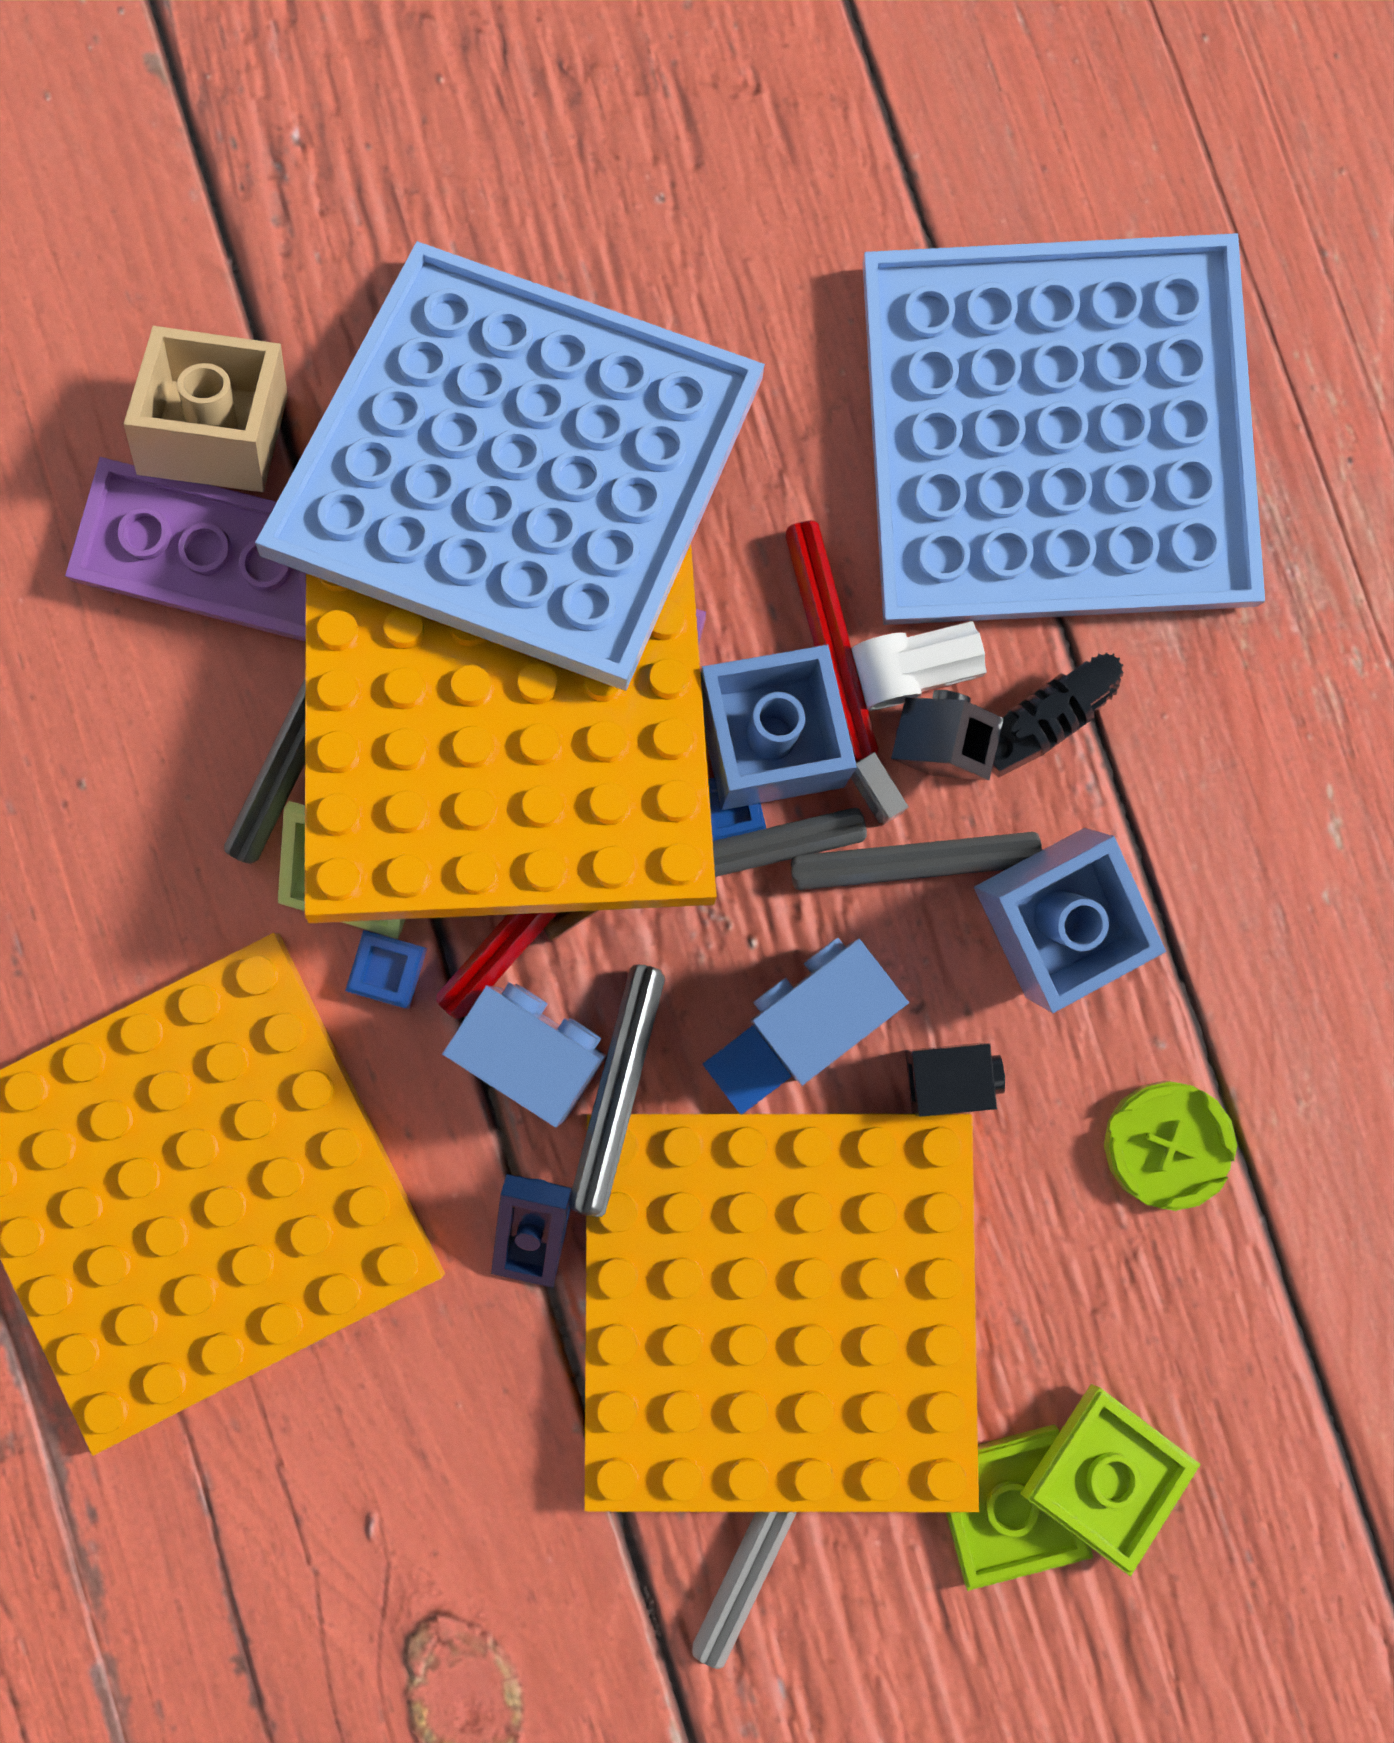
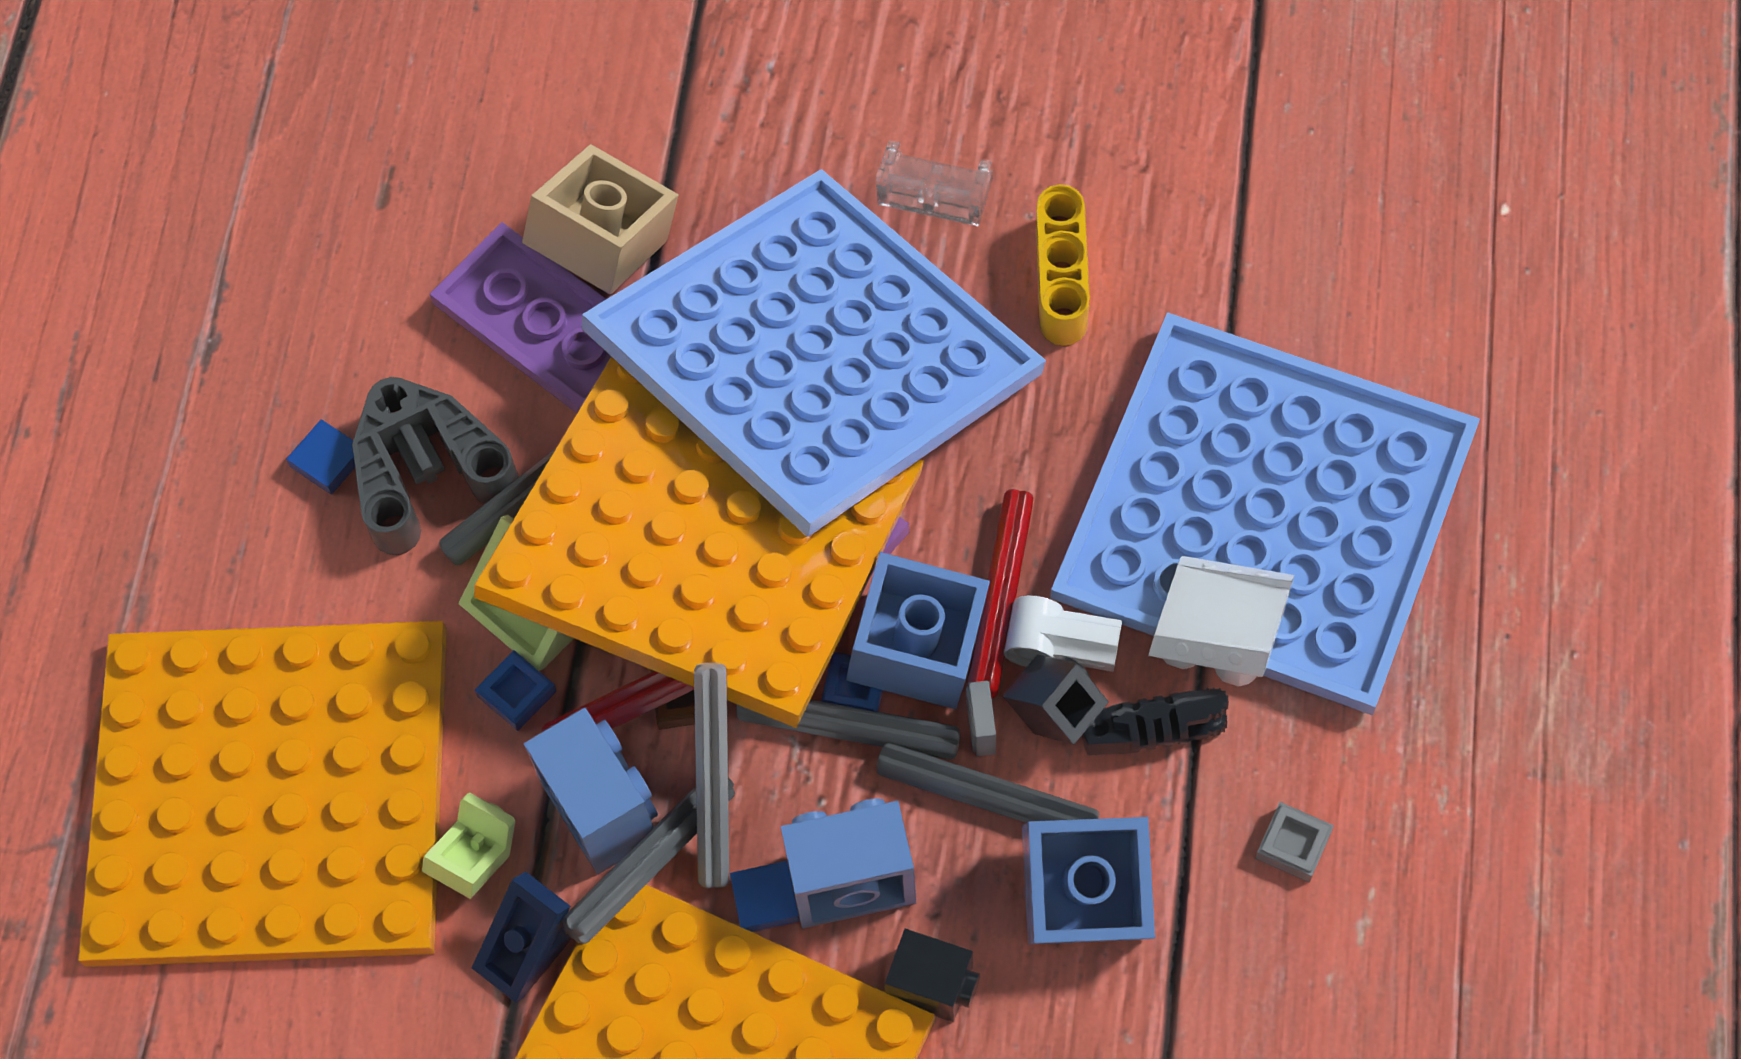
camera: 25 degrees right, 20 degrees down
none -> blue tile [286,419,355,495]
none -> dark grey connector [352,377,519,555]
none -> yellowish green bracket [422,793,515,899]
none -> light grey axle [694,662,729,888]
none -> clear hinge [876,140,993,226]
none -> yellow beam [1036,184,1090,346]
none -> white slope [1148,556,1295,686]
none -> light grey tile [1255,802,1334,883]

